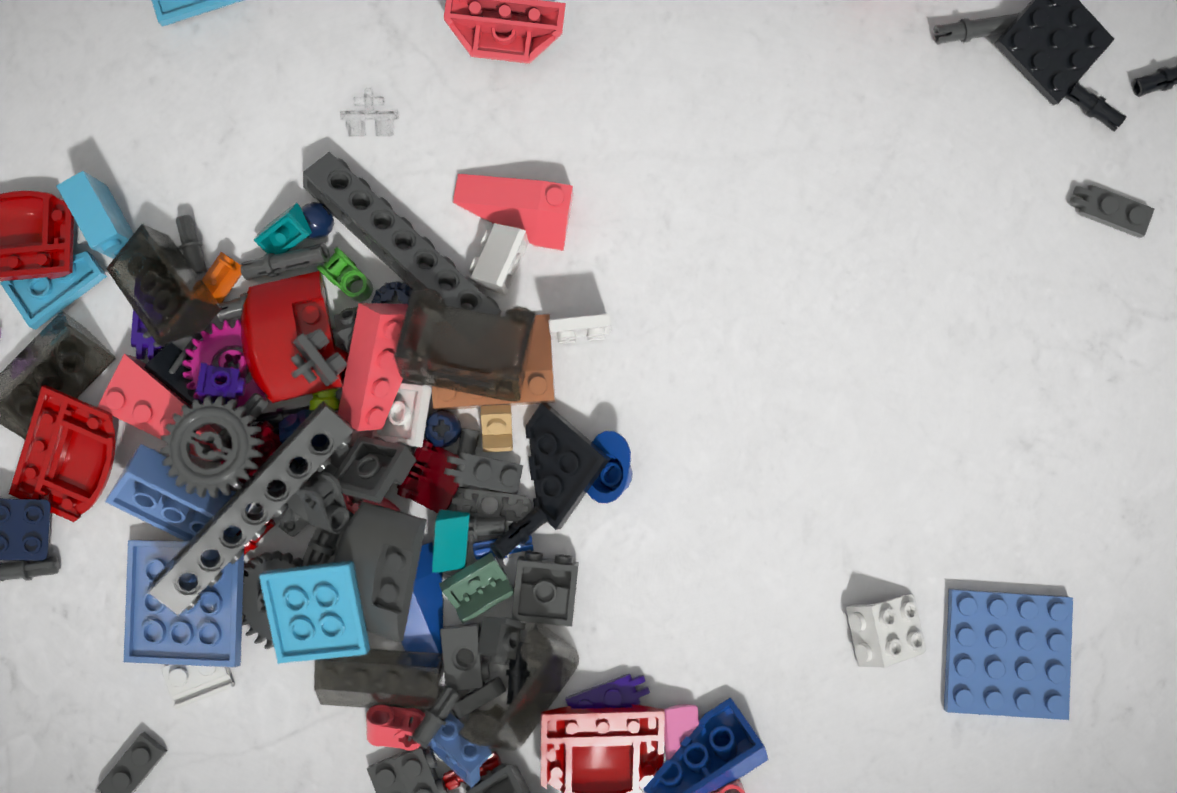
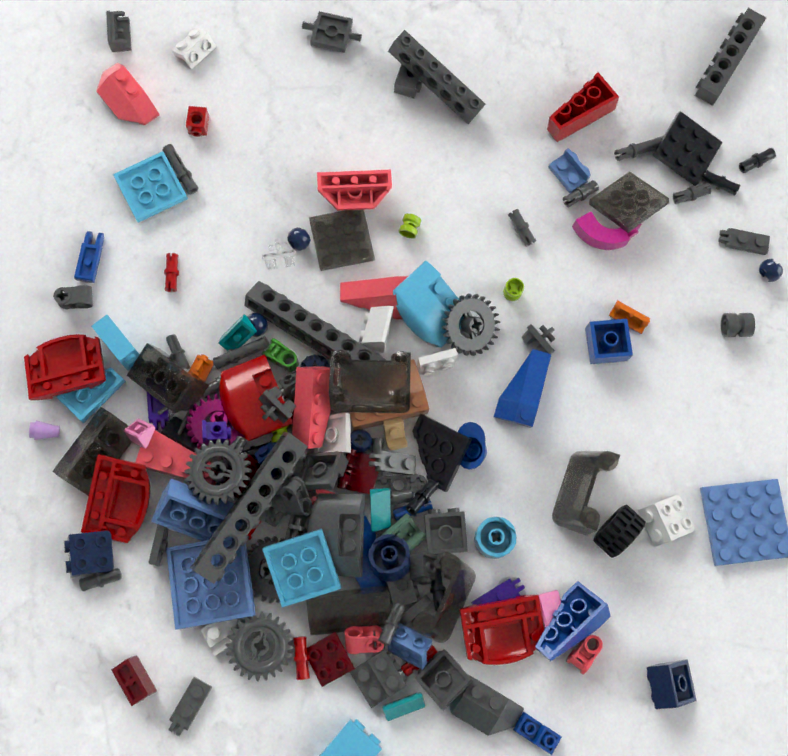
camera: 20 degrees left, 10 degrees down
none -> dark grey piece [53,285,93,309]
none -> blue hinge [74,231,104,283]
none -> dark red hinge [111,655,157,706]
none -> bright pink slope [124,419,155,449]
none -> dark grey plate [148,524,169,566]
none -> red pin [164,253,179,292]
none -> dark grey gear [226,611,294,681]
none -> dark blue piece [287,227,310,251]
none -> red pin [293,636,310,680]
none -> dark red hinge [307,632,355,687]
none -> clear smoke plate [309,210,375,271]
none -> dark blue brick [368,534,411,582]
none -> medium azure slope [393,261,464,348]
none -> lime wheel [399,213,421,239]
none -> gear [442,293,500,356]
none -> medium azure brick [474,517,516,559]
none -> blue wedge [493,349,551,428]
none -> lime wheel [503,278,524,301]
none -> dark grey pin [508,209,536,247]
none -> dark grey hips [521,324,555,354]
none -> medium blue bracket [548,148,591,193]
none -> clear smoke windscreen [552,451,620,536]
none -> dark grey pin [563,180,599,207]
none -> dark pink arch [572,212,642,250]
none -> blue brick [585,319,633,364]
none -> clear smoke plate [589,171,669,233]
none -> black tyre [593,505,646,558]
none -> orange hinge [609,300,650,334]
none -> dark grey pin [673,183,711,204]
none -> dark grey wheel [720,313,755,337]
none -> dark blue piece [759,258,783,282]

